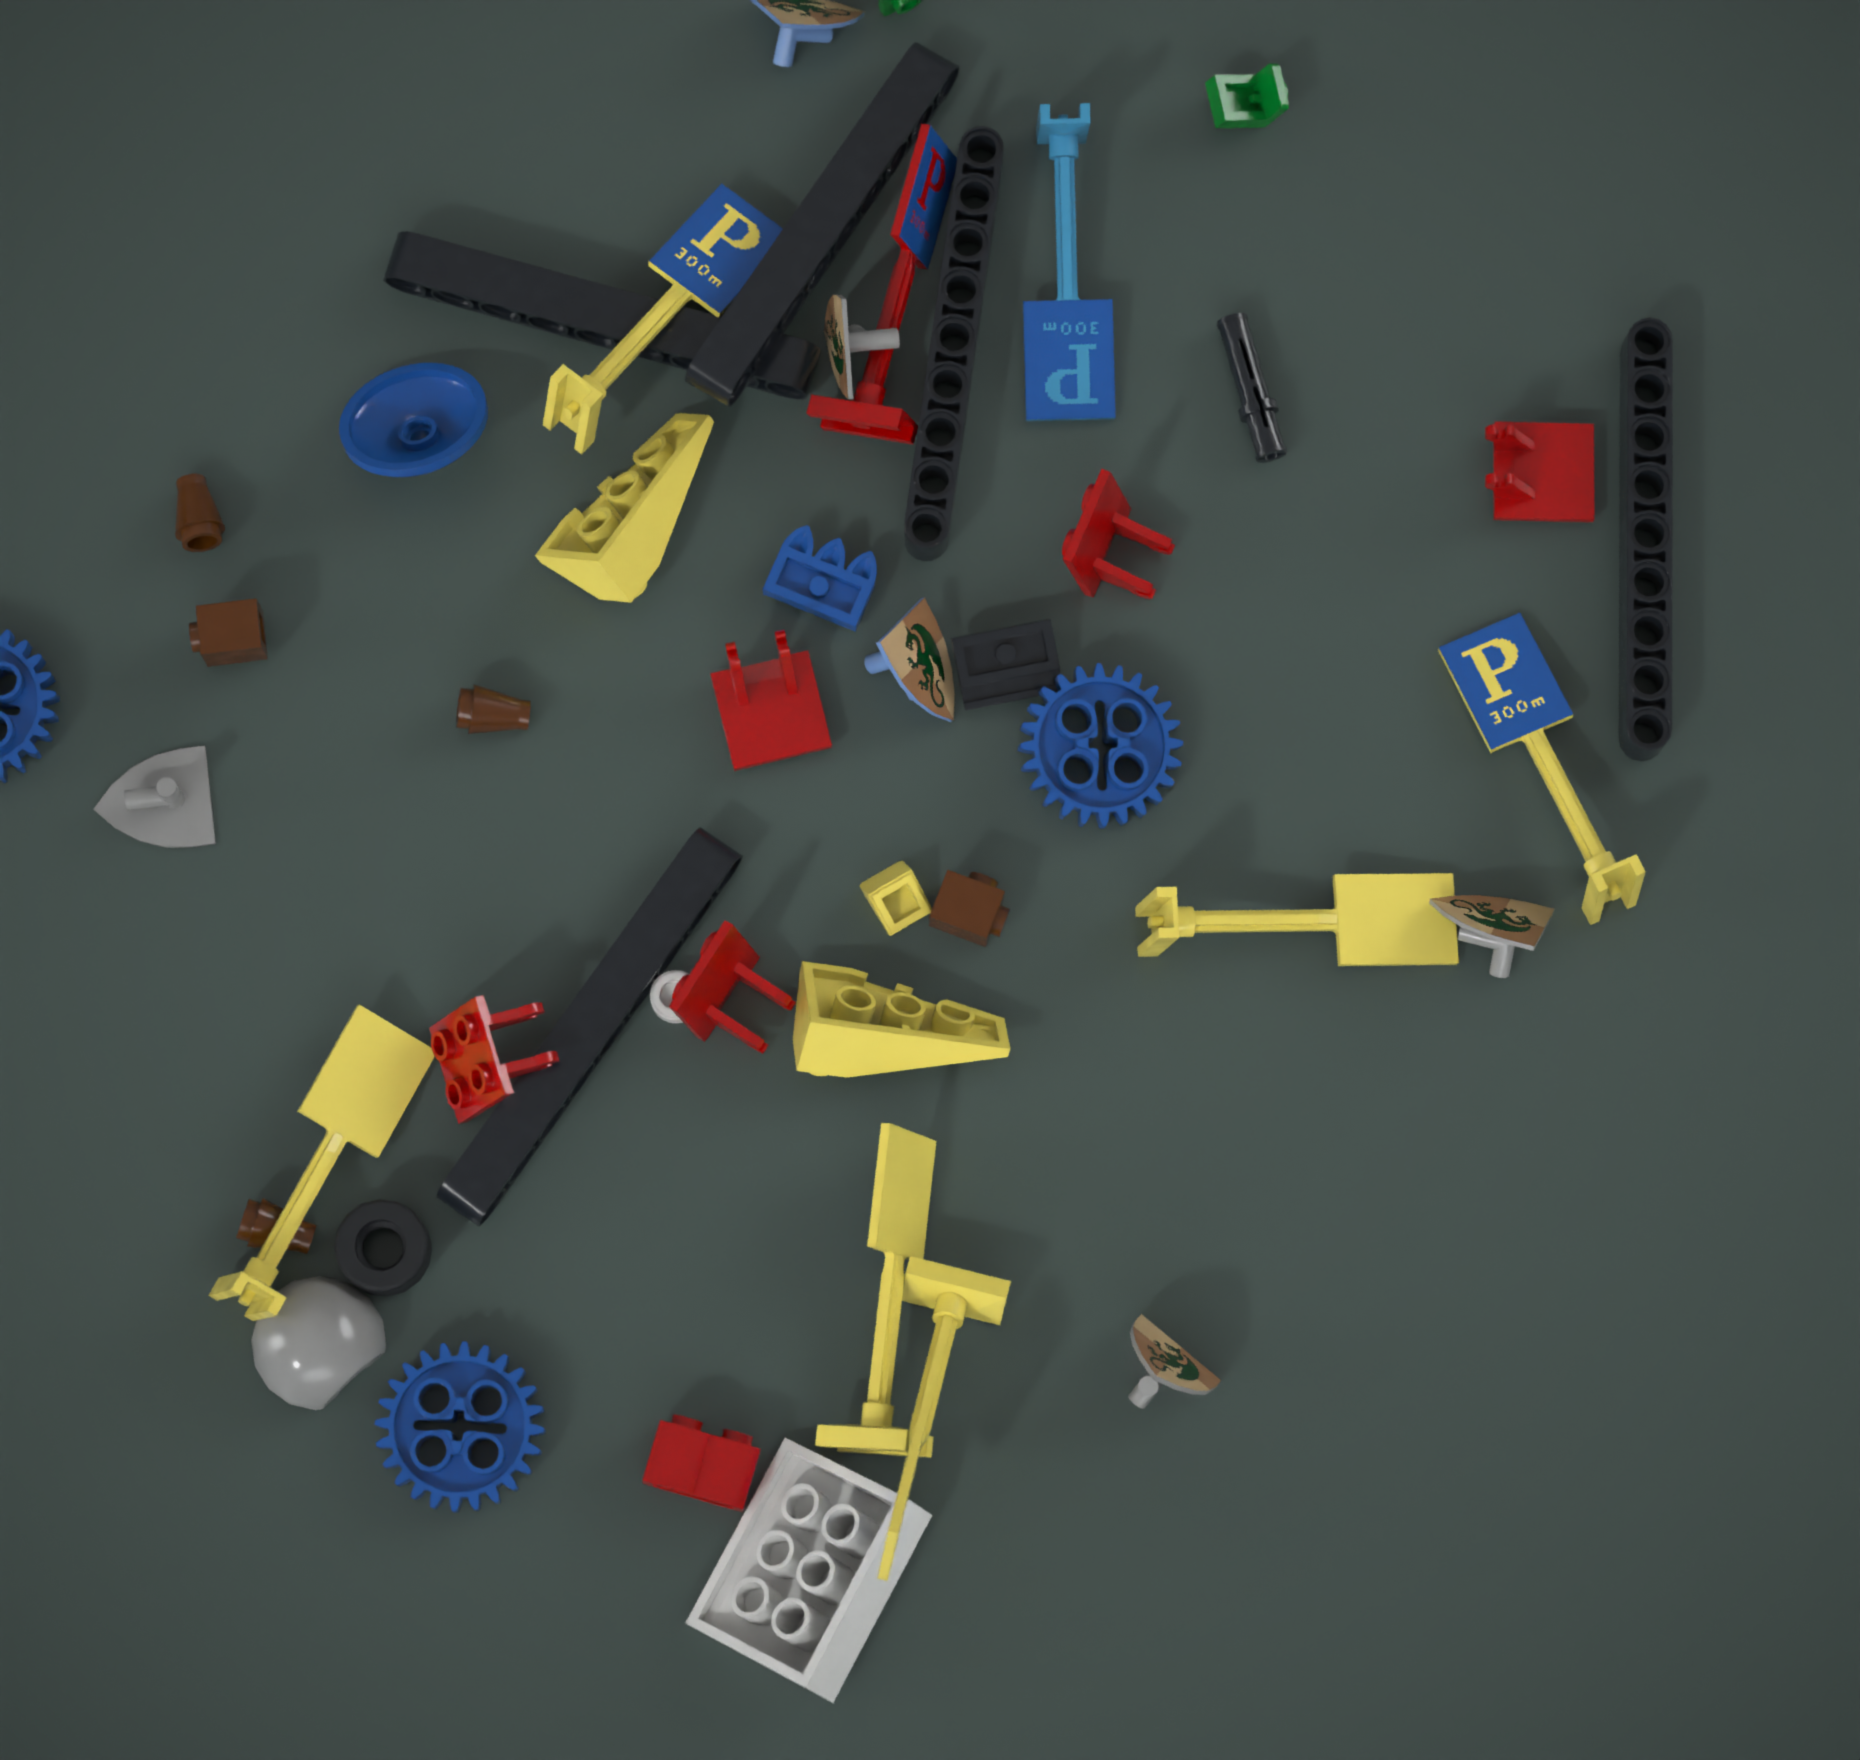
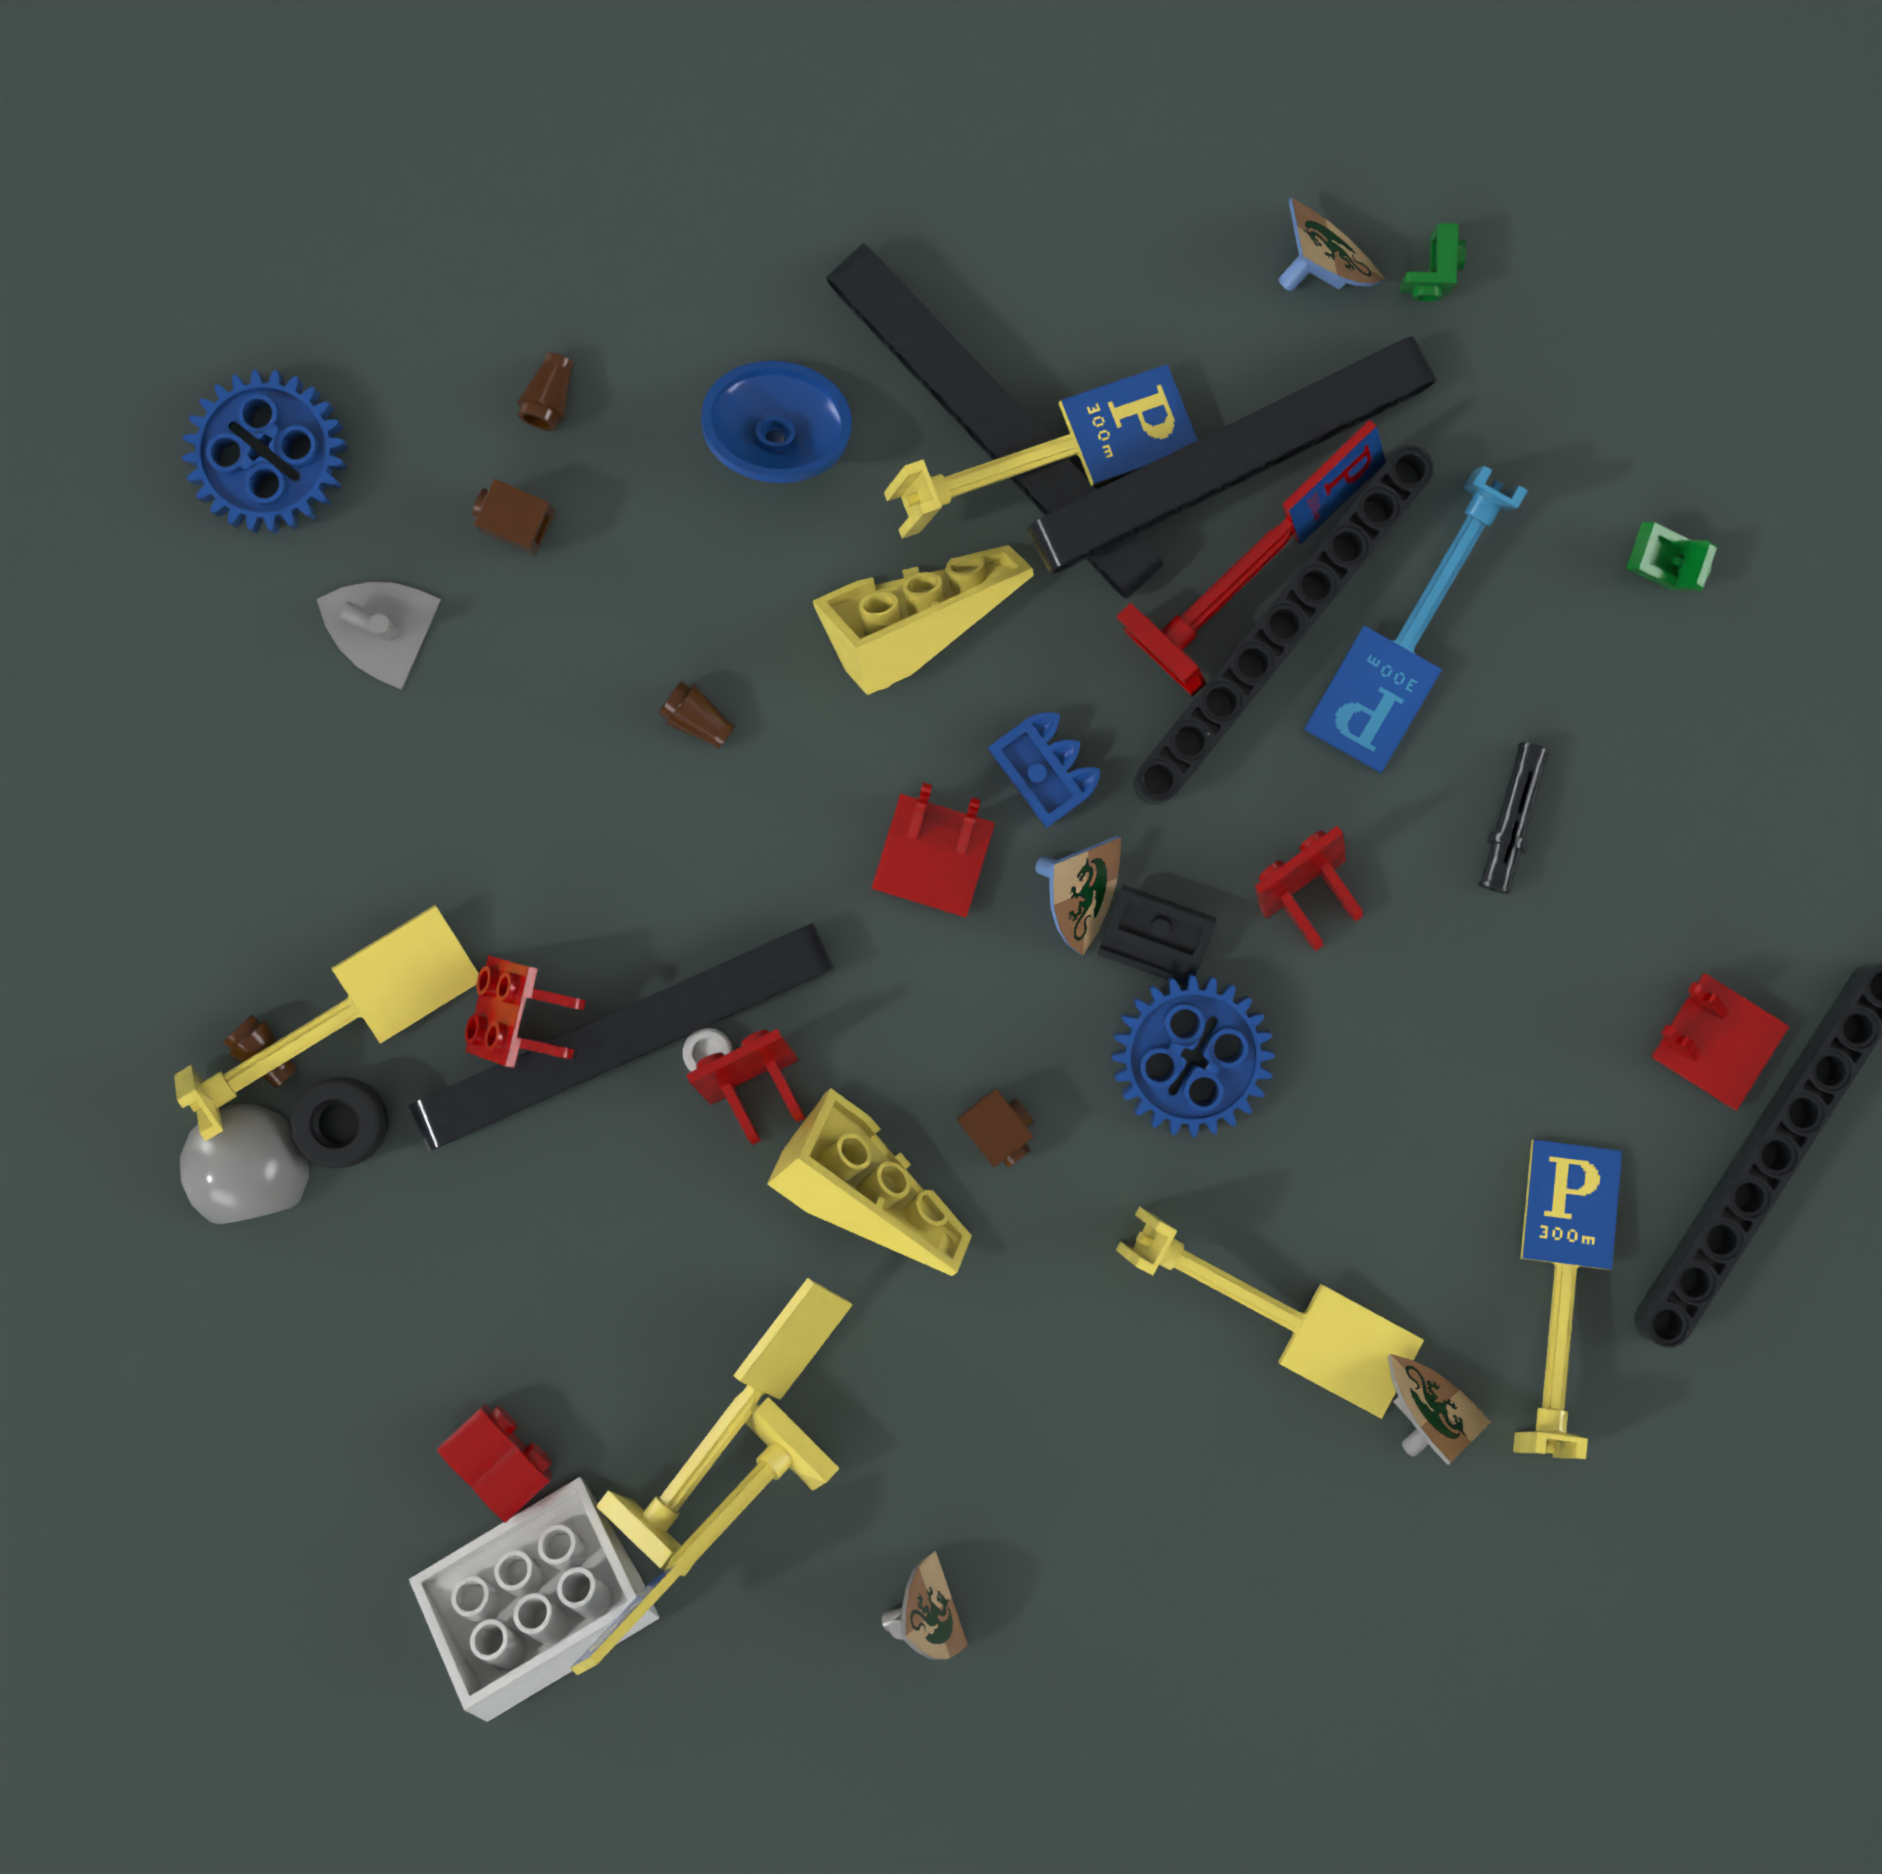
camera: 35 degrees right, 10 degrees up
blue gear [375,1341,546,1513] -> none
shield [824,294,899,399] -> none
light yellow slope [860,861,932,936] -> none

